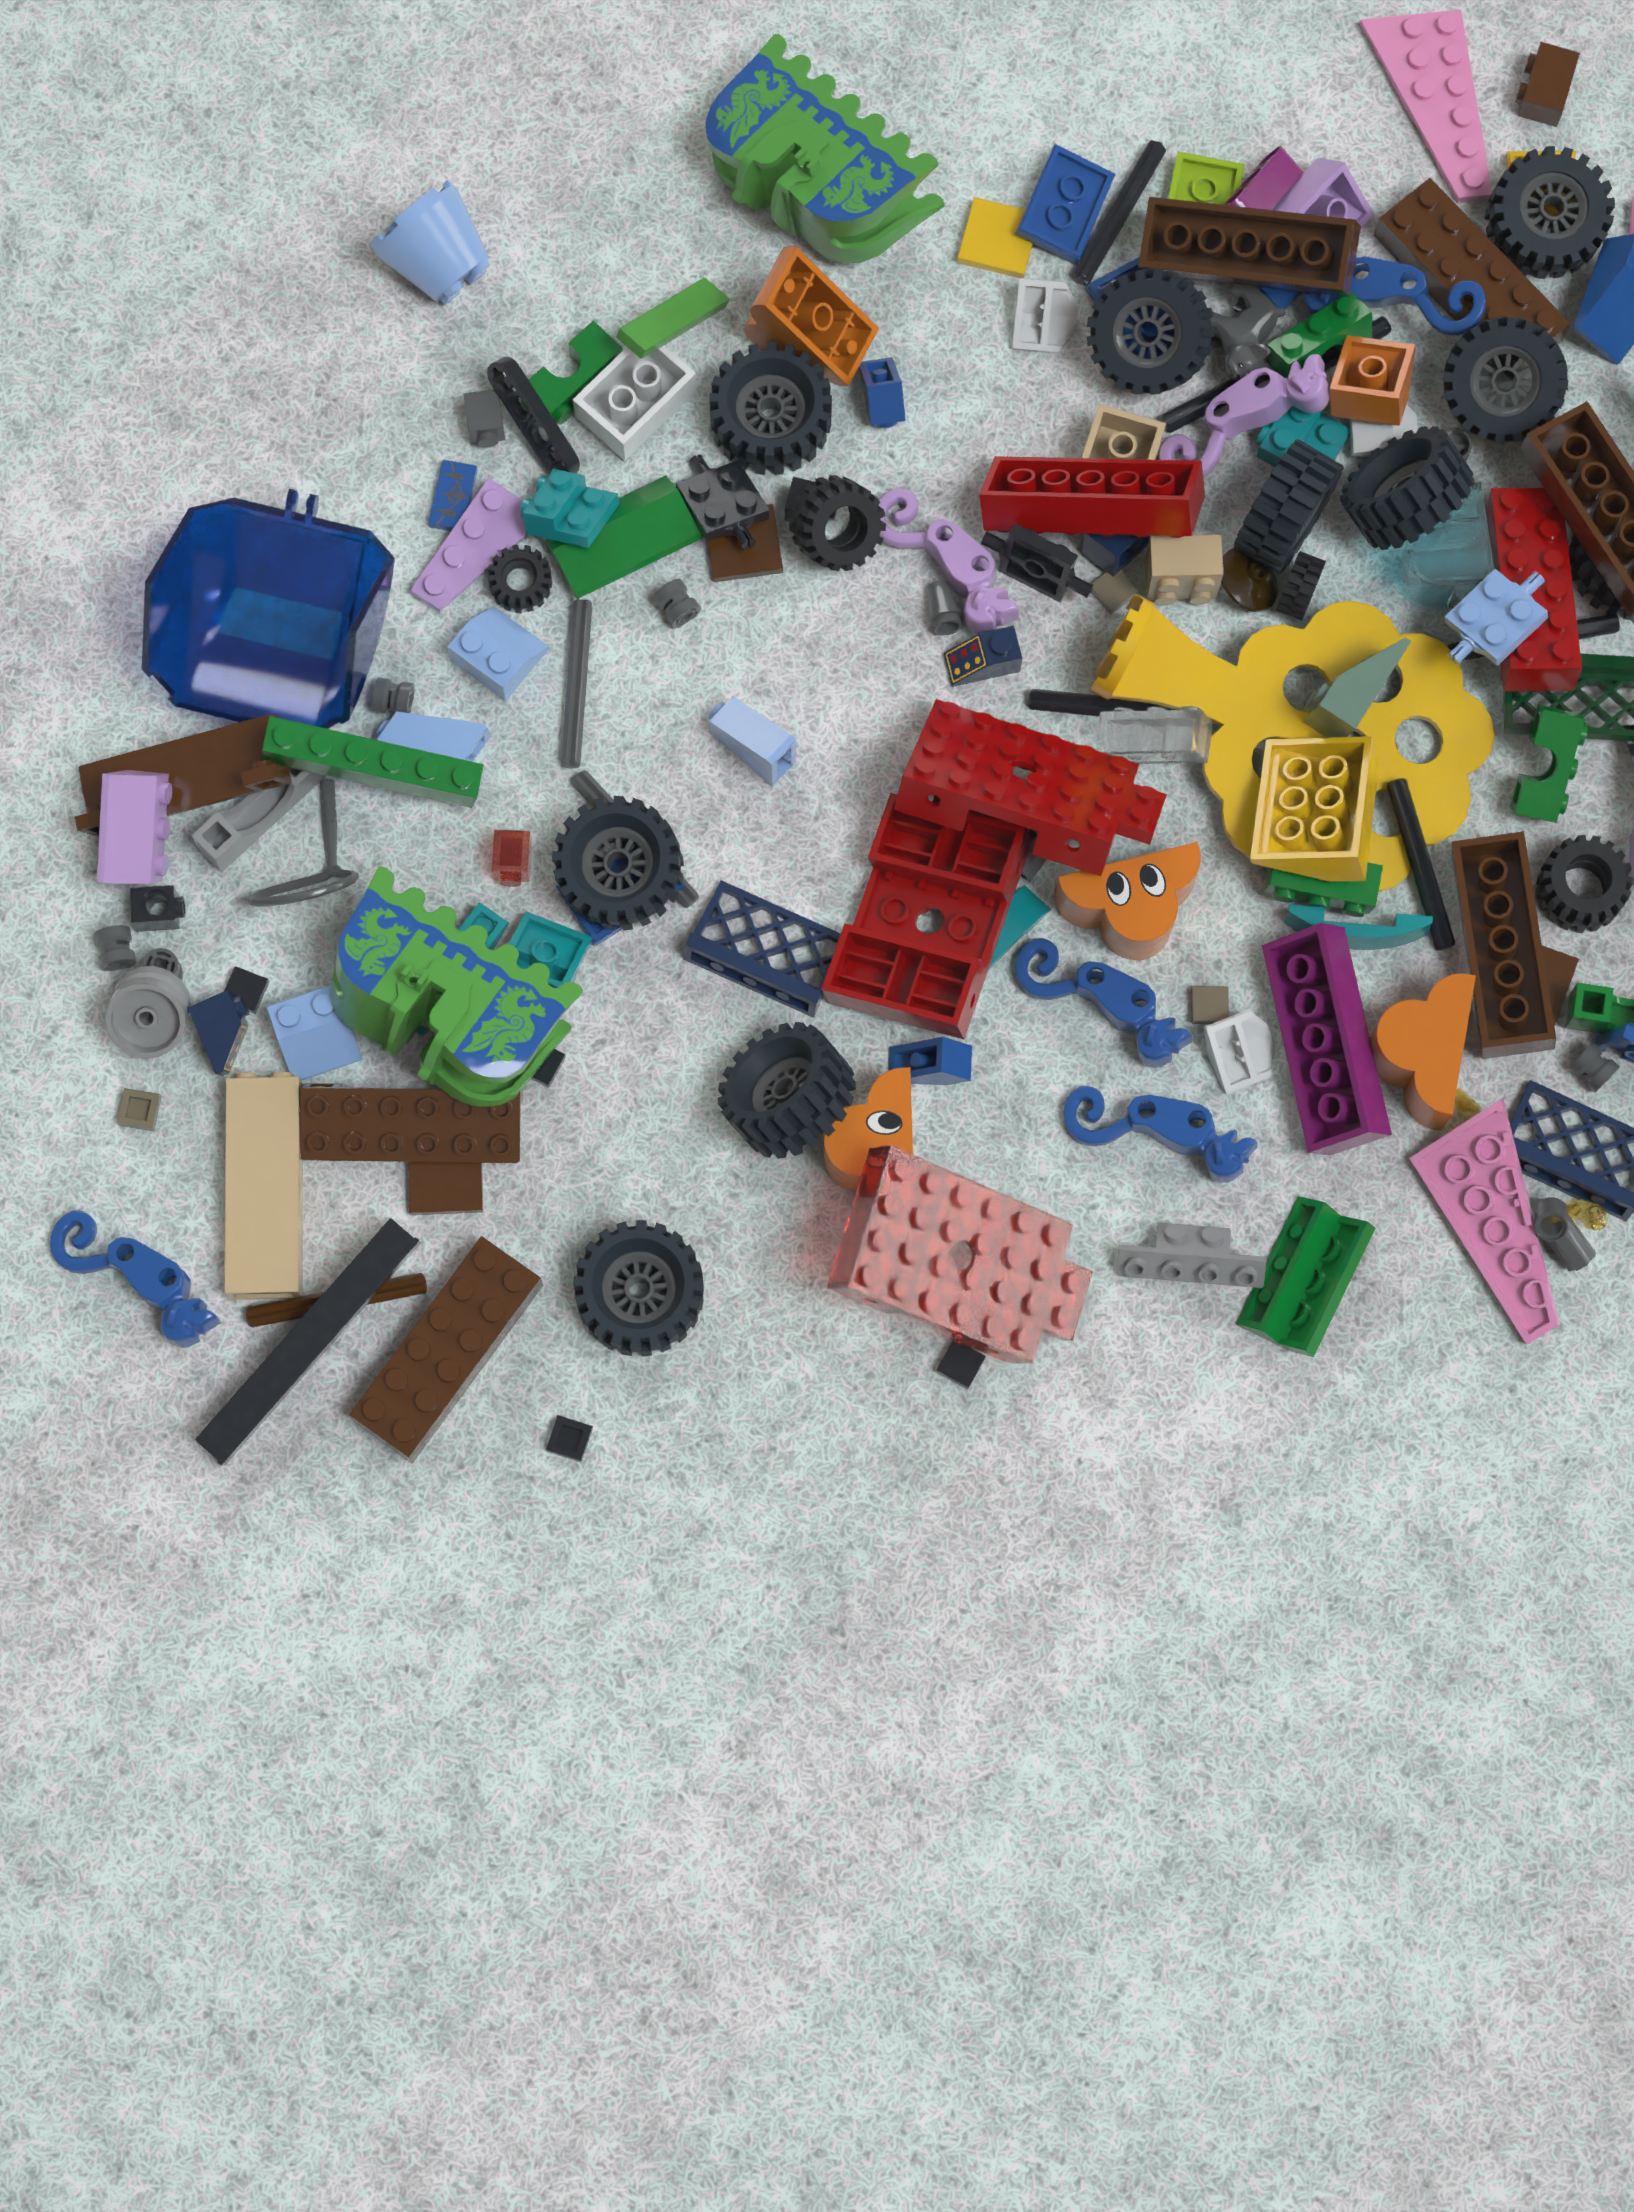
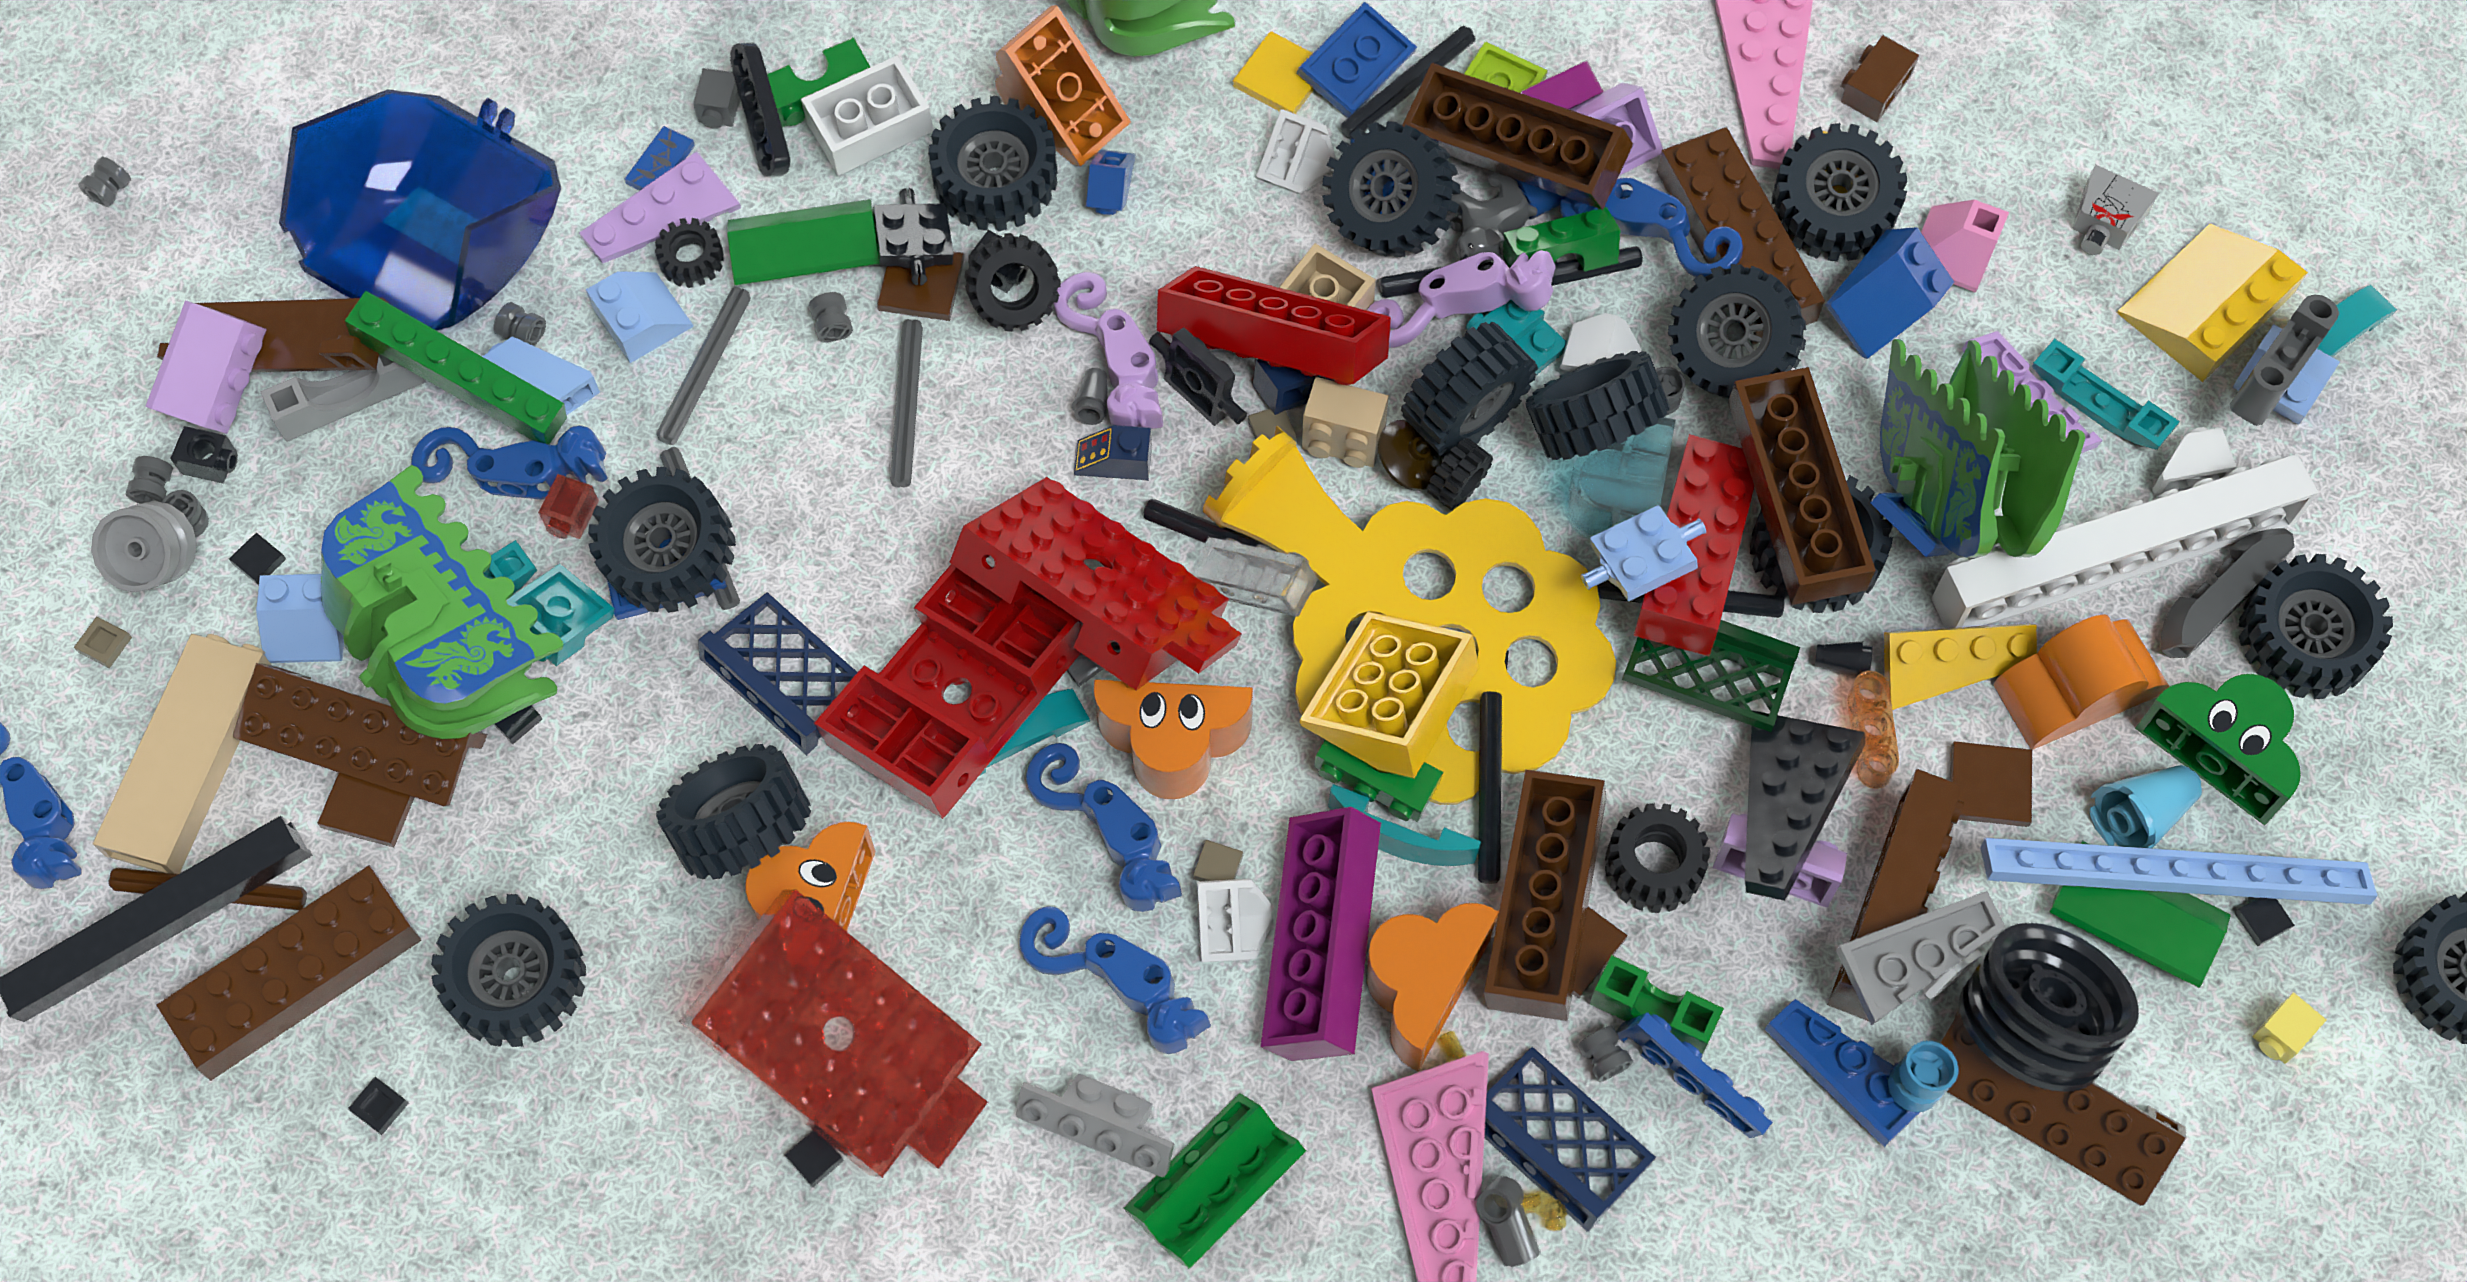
camera: 20 degrees right, 10 degrees down
dark blue slope [188,990,249,1076] -> none
dark grey piece [247,779,359,907] -> none
teal plate [520,469,619,548] -> none
bright green tile [616,277,730,359] -> none
light blue slope [709,696,796,786] -> none
blue slope [889,1037,972,1085] -> none
sand green slope [1303,638,1411,738] -> none
orange slope [1329,335,1416,426] -> none
green arch [1510,704,1588,823] -> none
none -> blue animal [411,425,608,500]
none -> dark grey axle [890,319,923,488]

